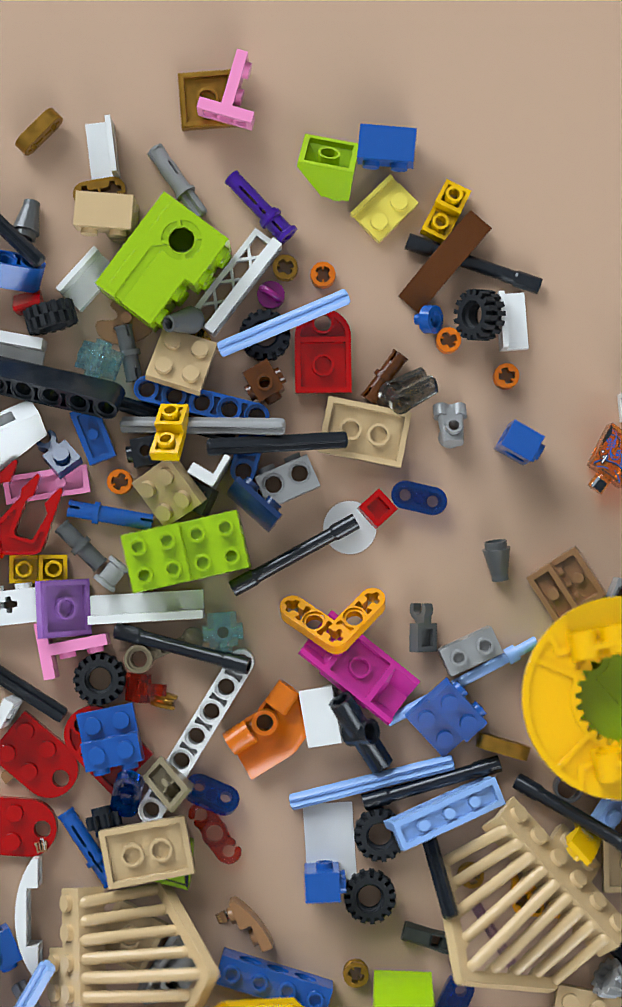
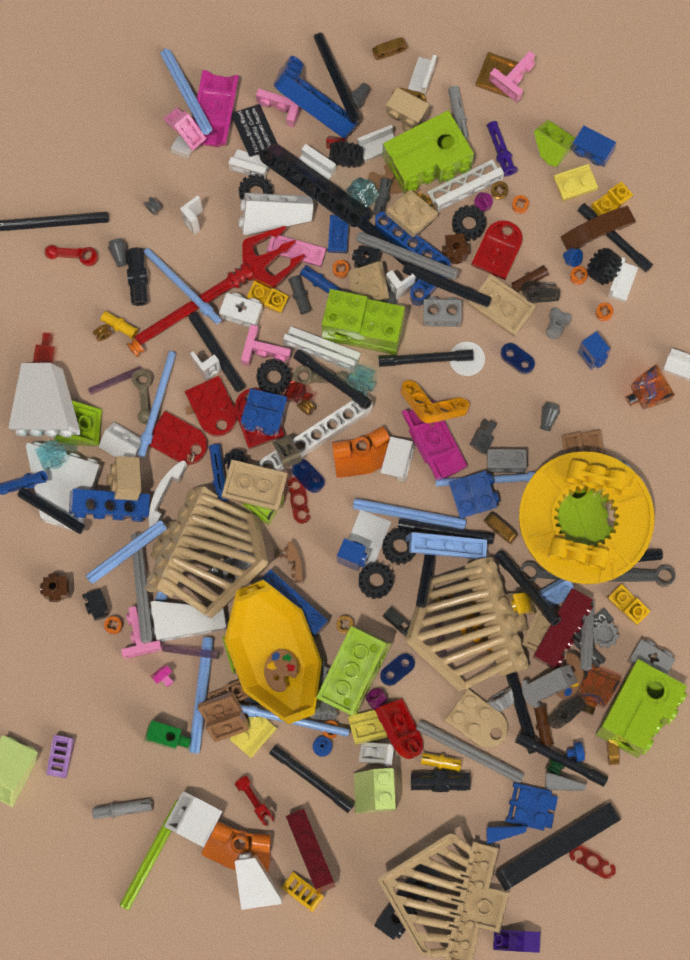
camera: 30 degrees right, 10 degrees down
medium lavender plate [35,579,92,639] -> none
plate [36,430,83,479] -> none
light grey bush [93,555,129,592] -> none
clear blue plate [110,770,145,817] -> none
yellow slope [149,404,189,461] -> none
dark grey cone [162,306,205,334] -> none
light blue axle [217,289,350,357] -> none
dark blue slope [227,476,283,533] -> none
black piece [329,691,393,773] -> none
red plate [357,489,398,529] -> none

